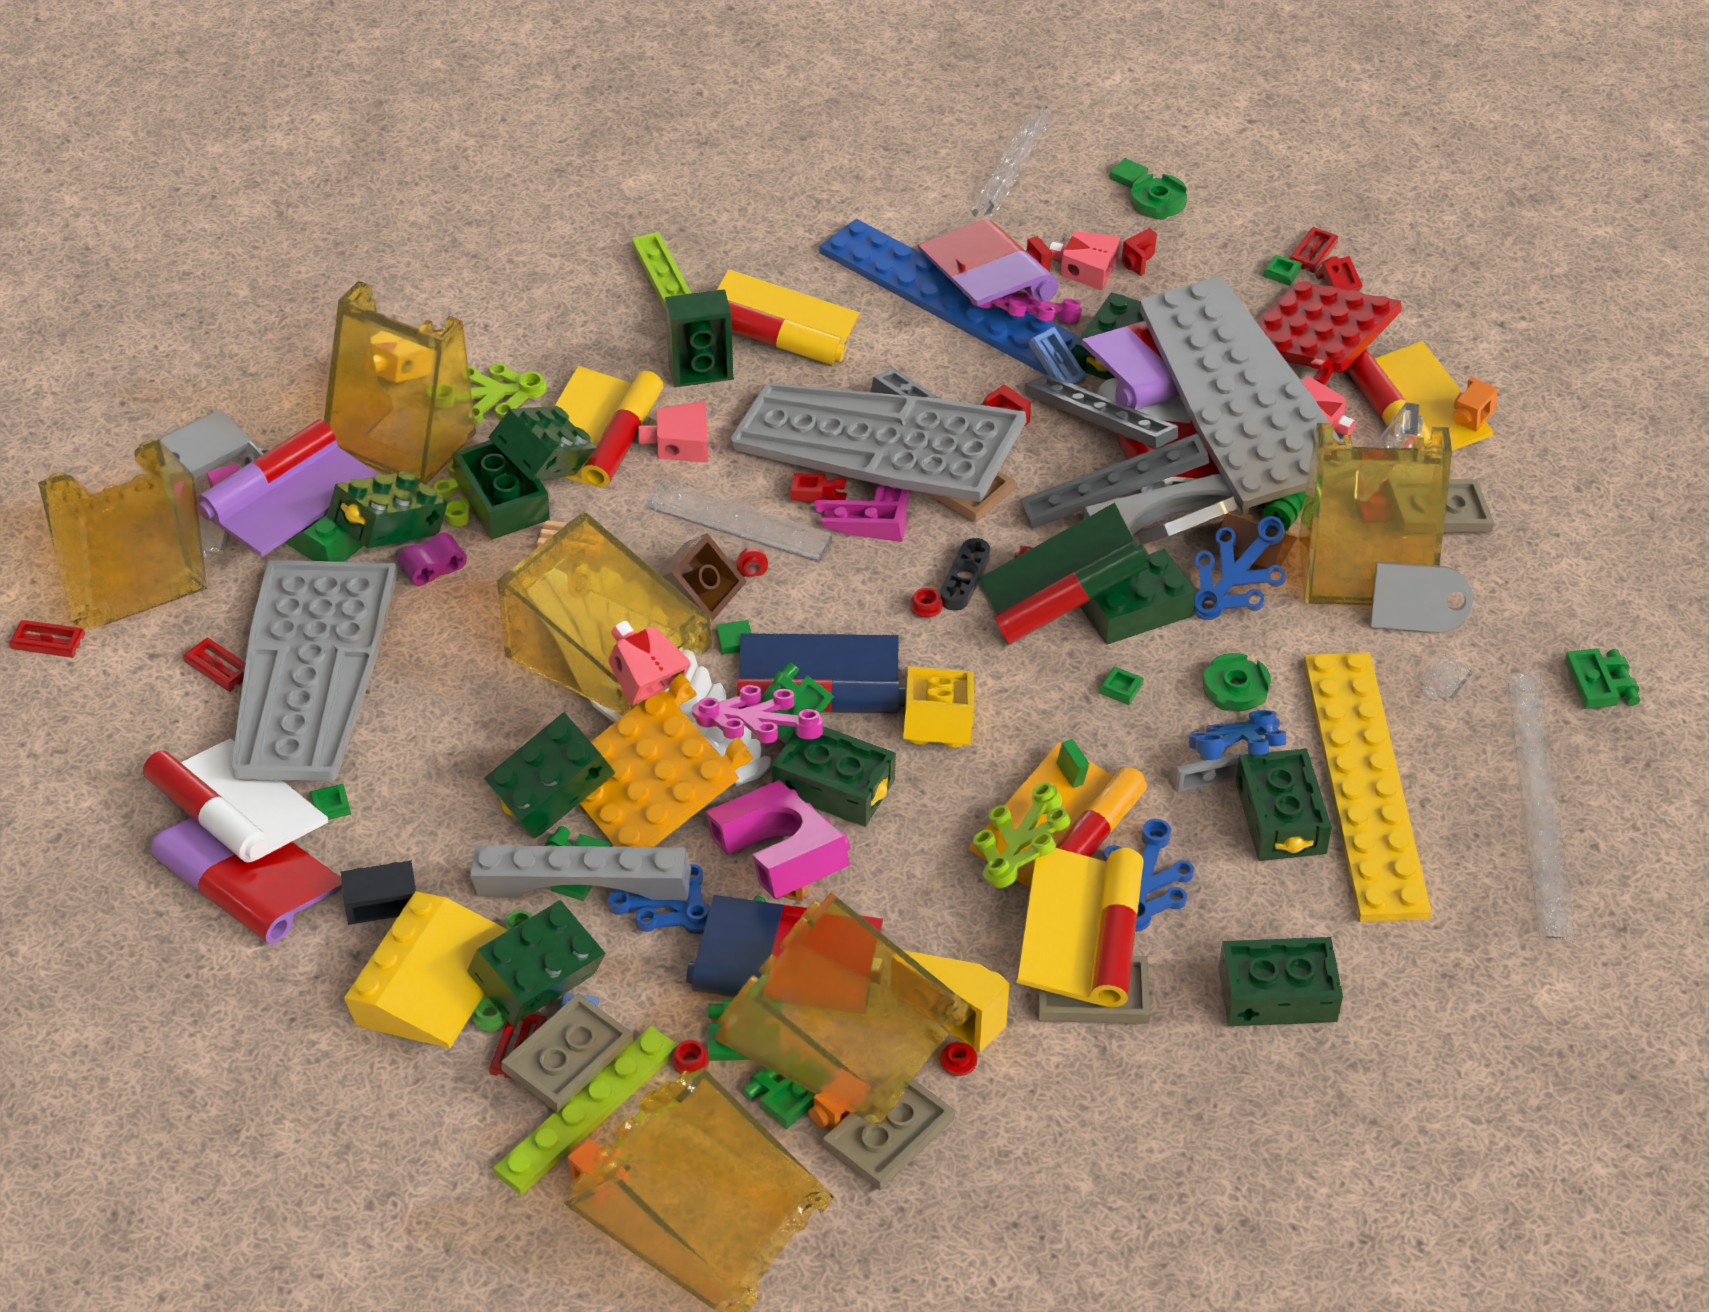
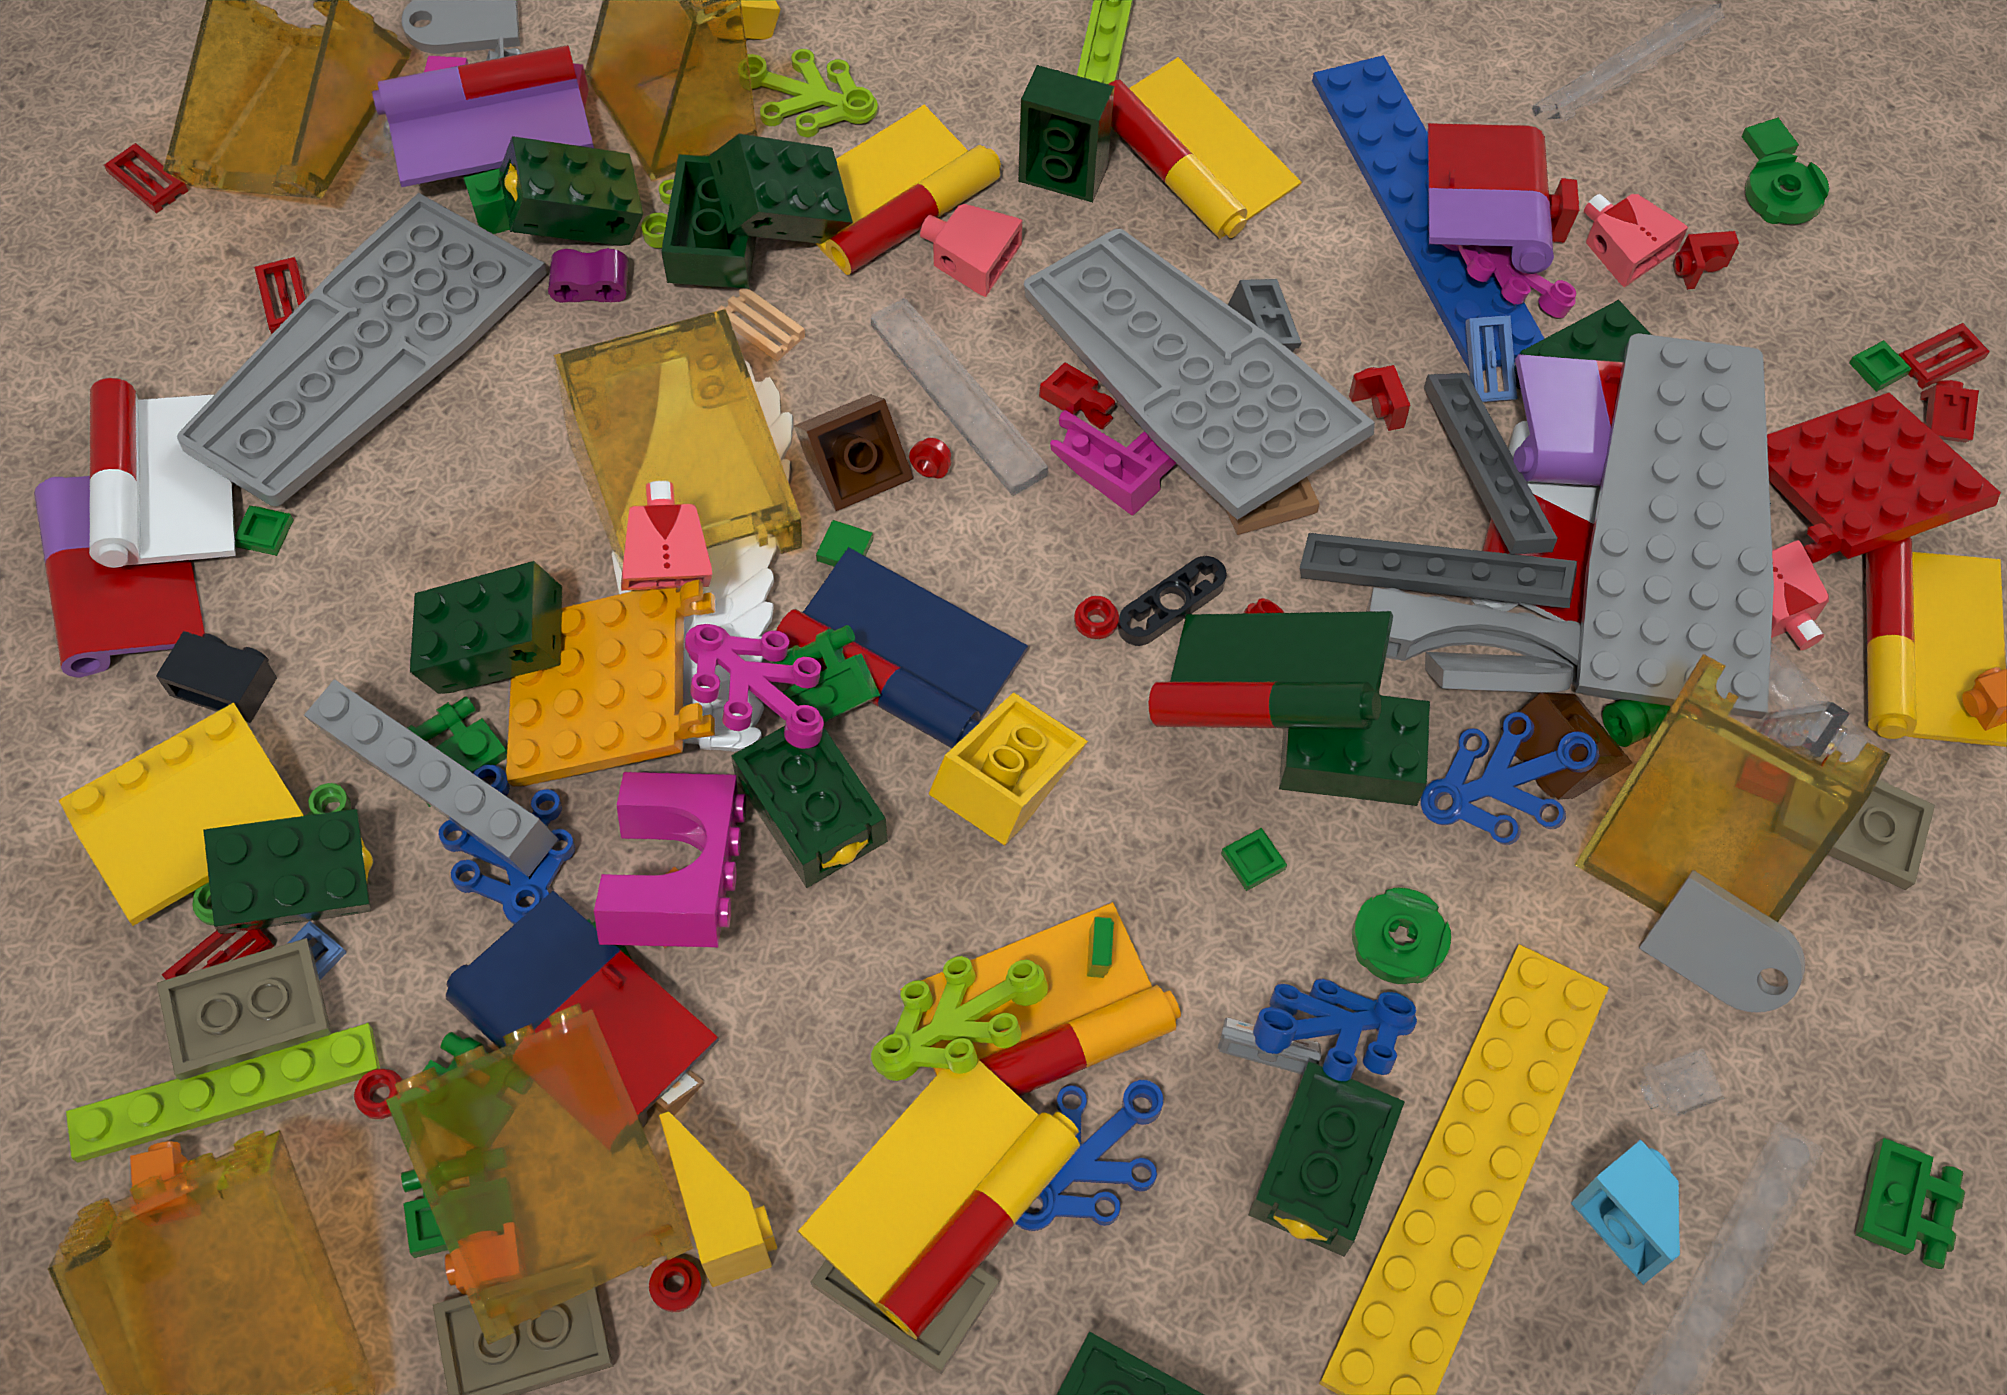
camera: 30 degrees right, 15 degrees up
none -> medium azure slope [1571,1140,1680,1285]

